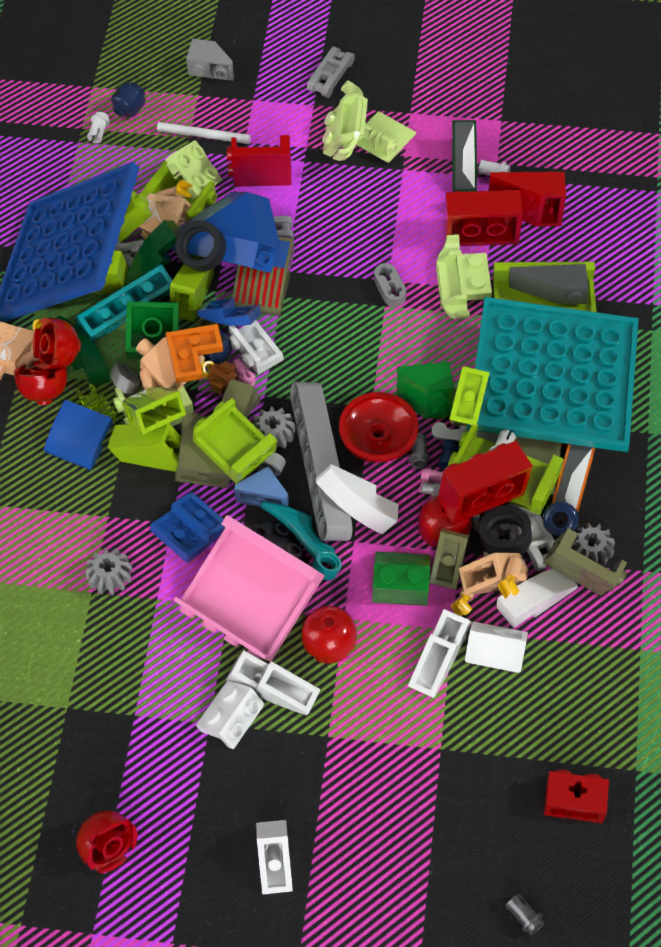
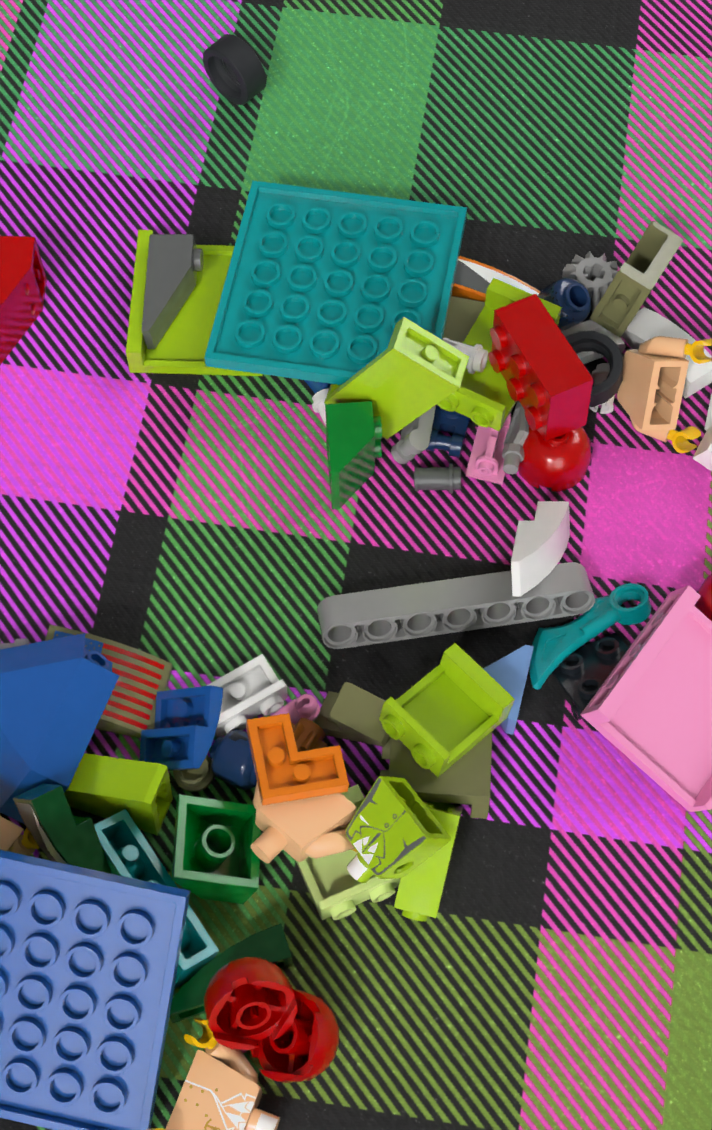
camera: 90 degrees left, 5 degrees up
blue slope [44,400,113,471] -> none
clear neon green plate [77,384,117,421] -> none
light grey gear [85,548,133,595] -> none
light grey beam [110,362,141,395] -> none
blue slope [150,491,226,563] -> none
black tyre [175,220,226,271] -> none
light grey gear [252,406,295,449] -> none
red dish [339,392,419,462] -> none
green slope [372,551,430,606] -> none
light grey beam [374,263,406,307] -> none
olive slope [429,529,469,590] -> none
yellowish green plate [436,235,492,319] -> none
red brick [444,190,523,246] -> none

